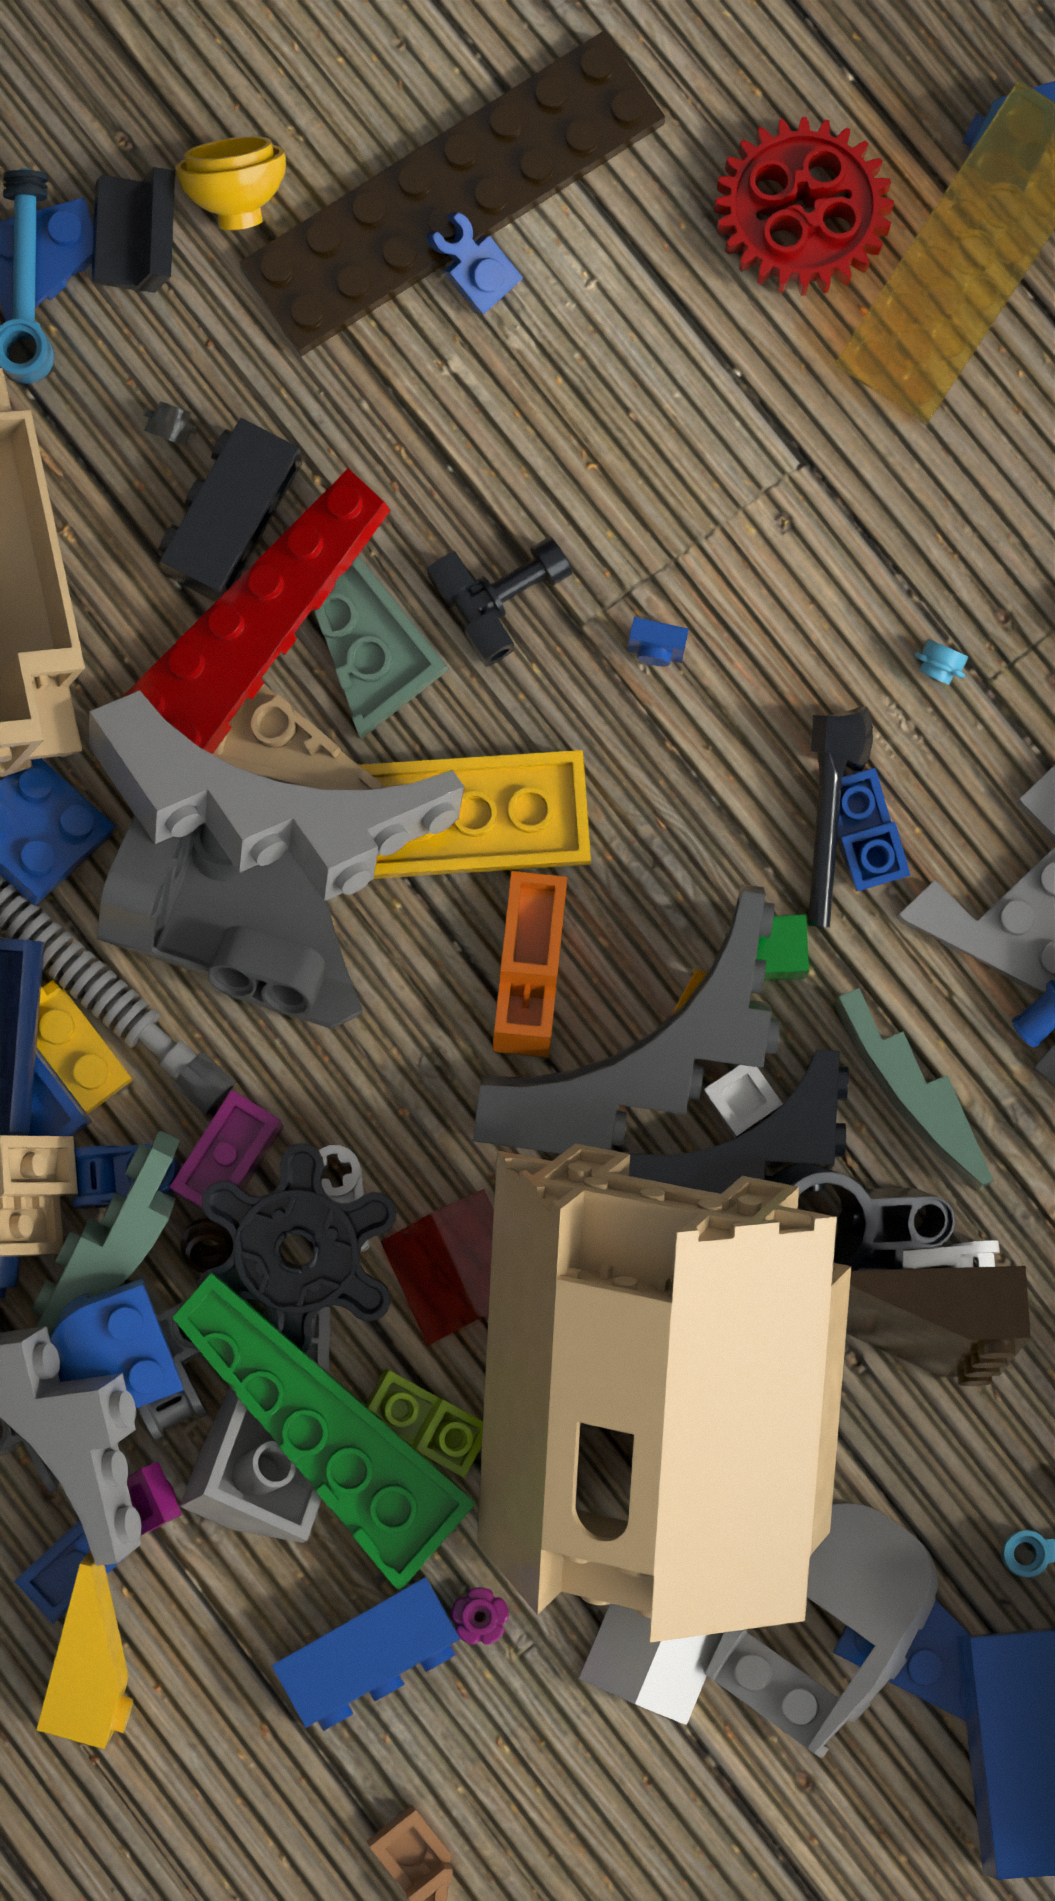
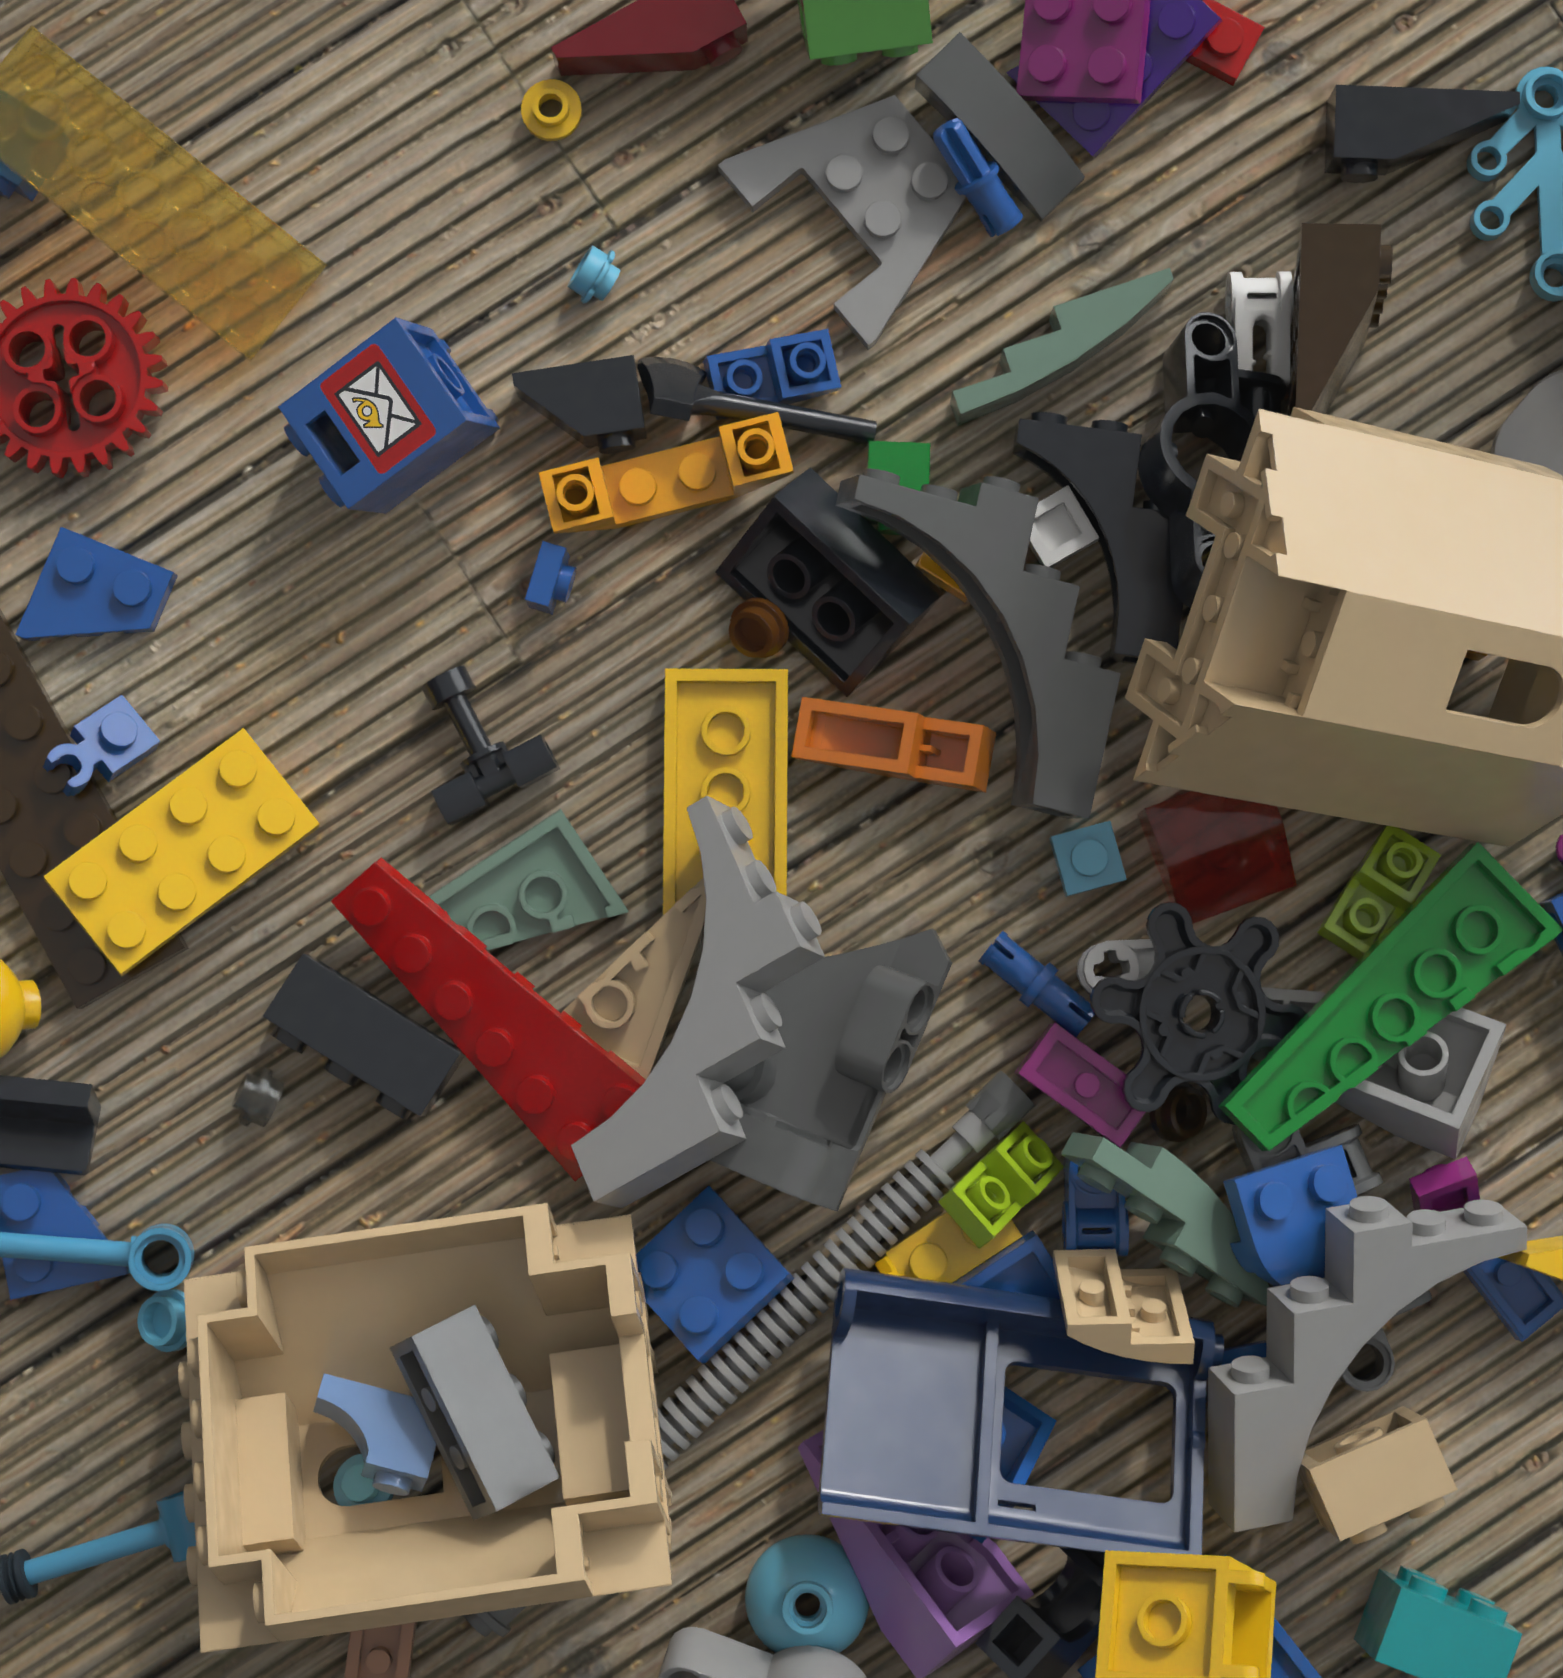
camera: 80 degrees left, 5 degrees up
none -> blue wing [15,527,178,641]
none -> yellow plate [43,728,320,977]
none -> blue container [278,317,500,514]
none -> black slope [512,355,647,454]
none -> light orange slope [538,412,794,534]
none -> black slope [715,467,944,697]
none -> reddish brown plate [729,597,789,658]
none -> lime slope [938,1121,1064,1249]
none -> blue pin [978,931,1095,1038]
none -> medium azure plate [1049,821,1127,897]

